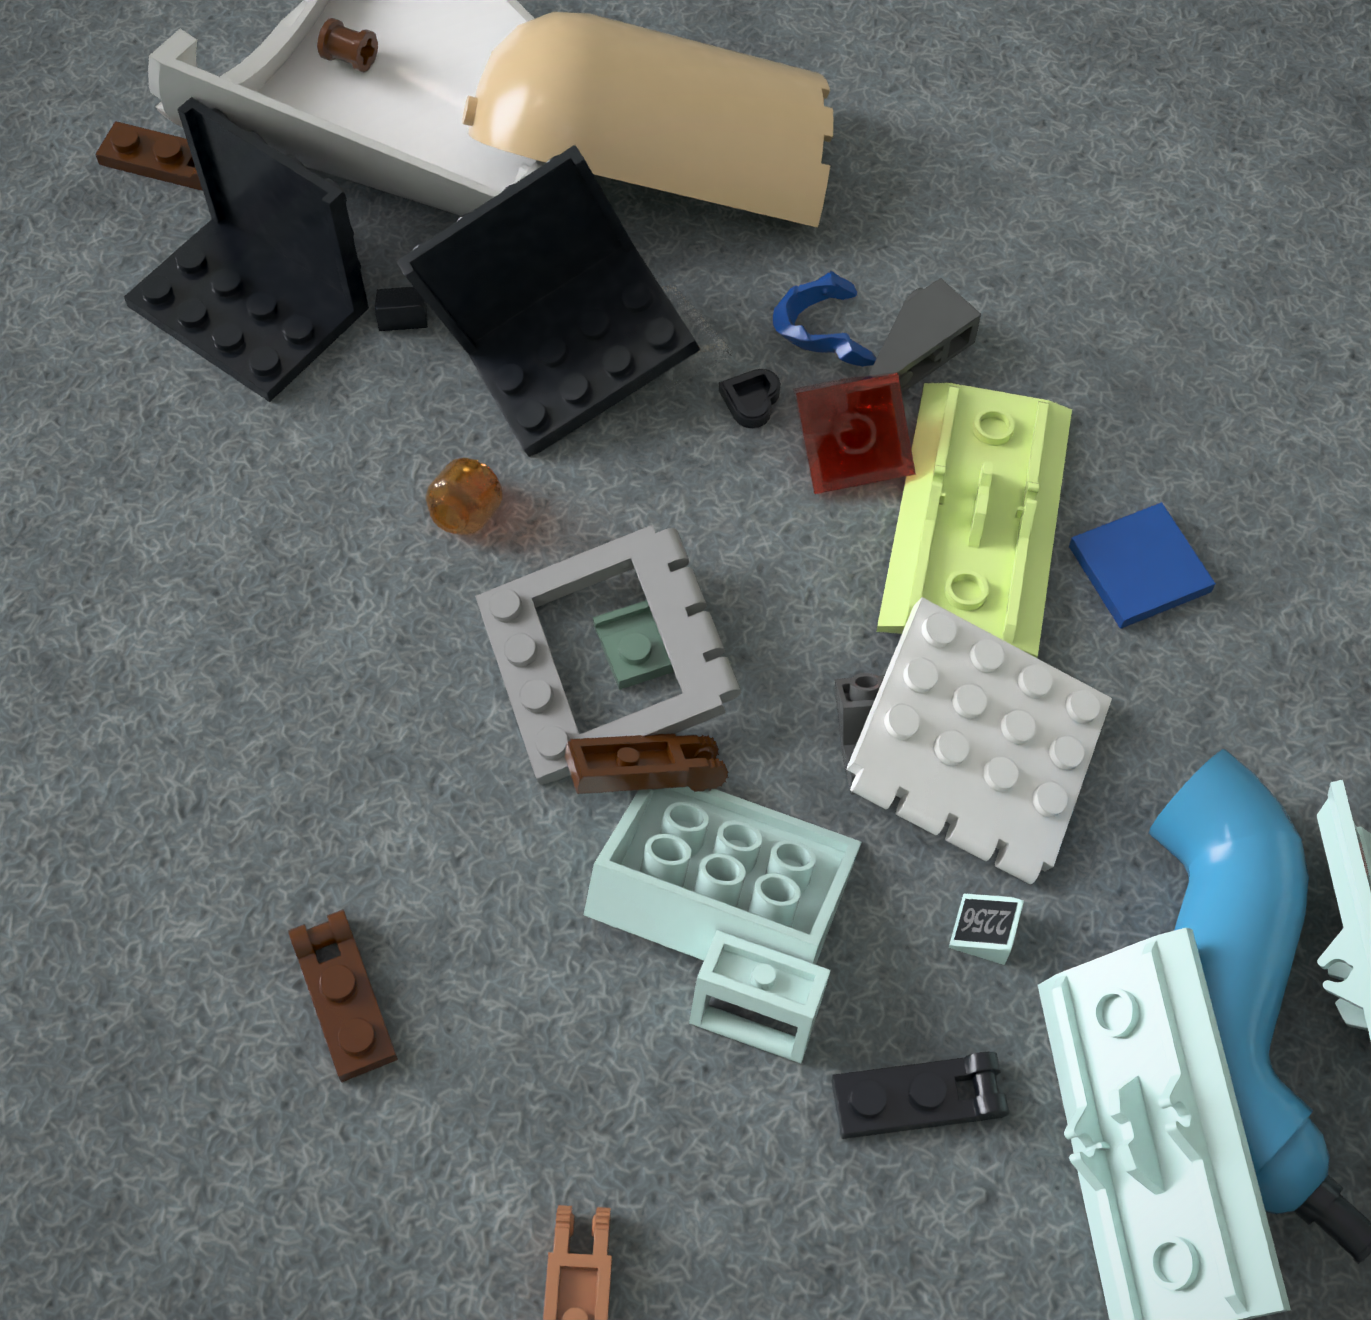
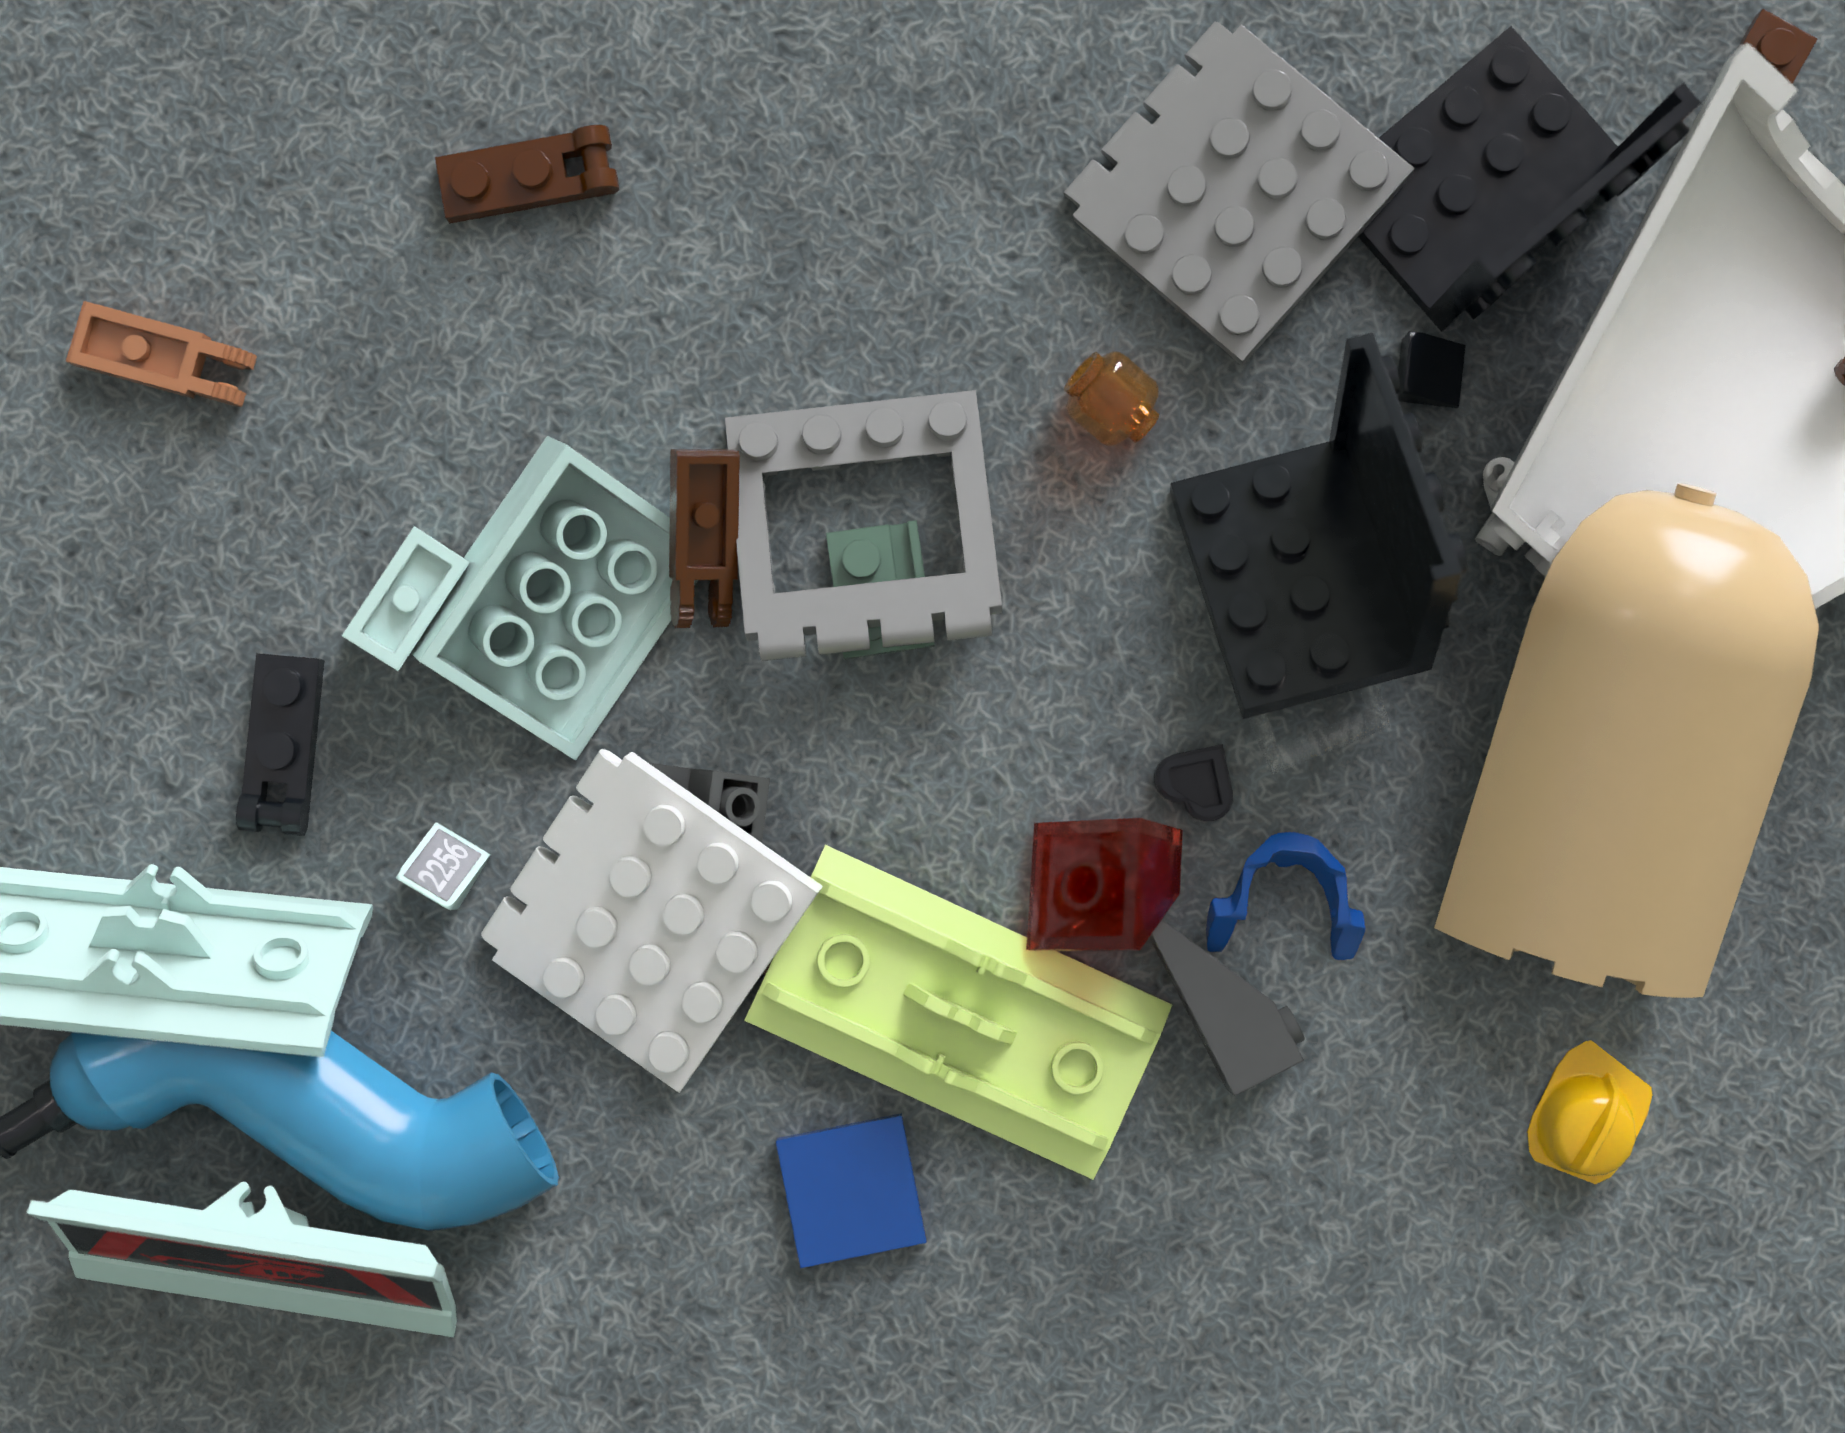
camera: 105 degrees right, 25 degrees up
none -> light grey hinge [1063,21,1415,366]
none -> yellow piece [1527,1040,1652,1184]

